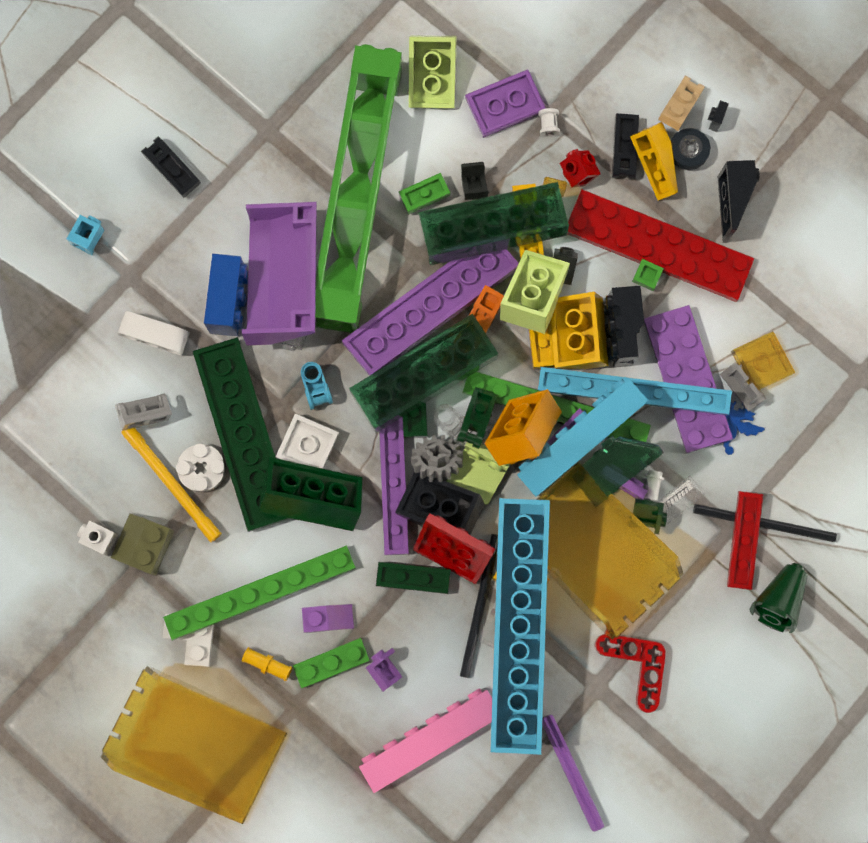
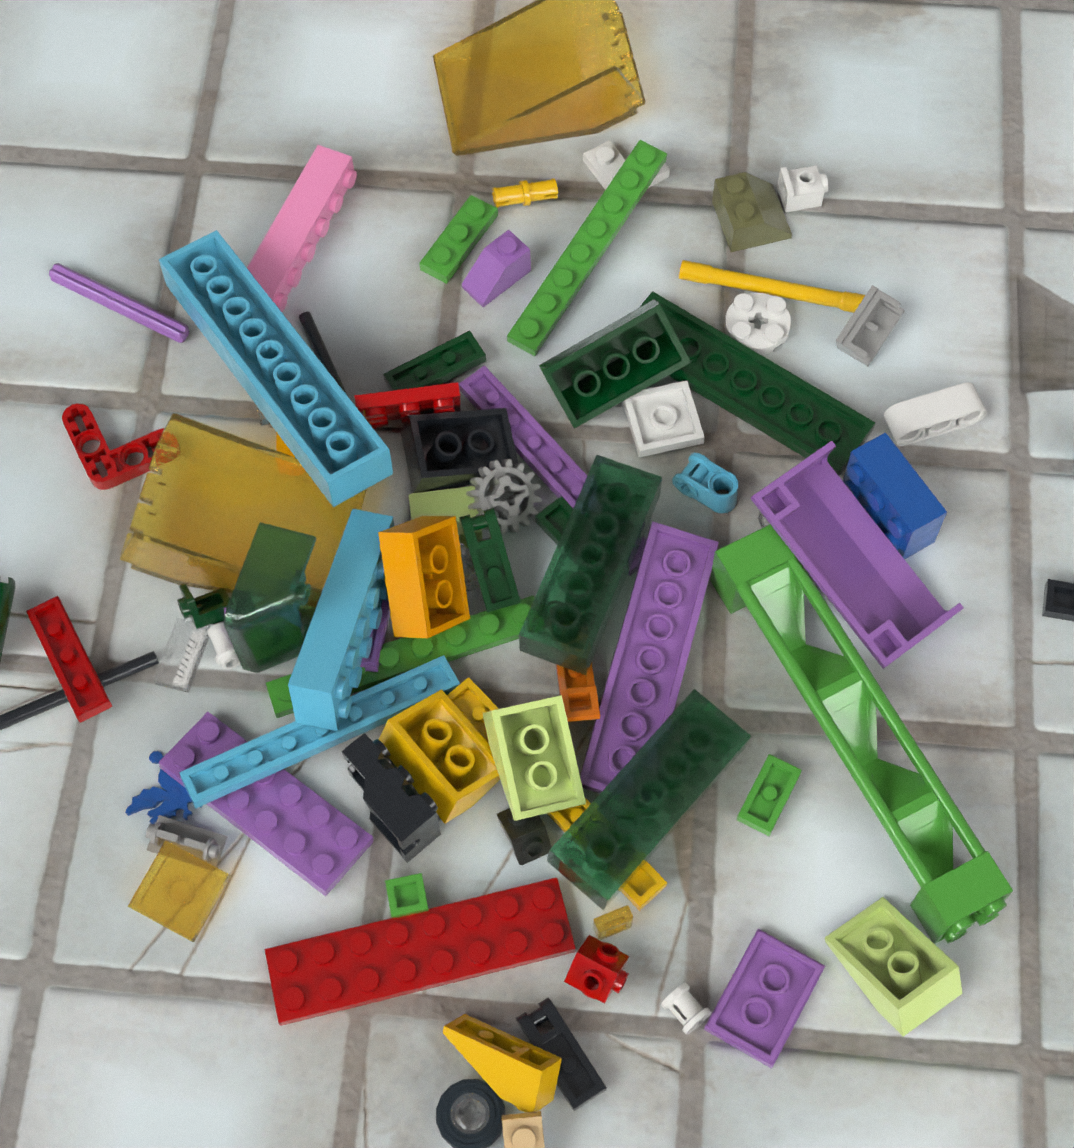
camera: 150 degrees right, 15 degrees down
medium lavender bracket [366,648,402,691] -> none
clear piece [433,404,473,447] -> none
pearl dark grey bracket [461,162,488,200] -> none
black slope [717,160,760,243] -> none

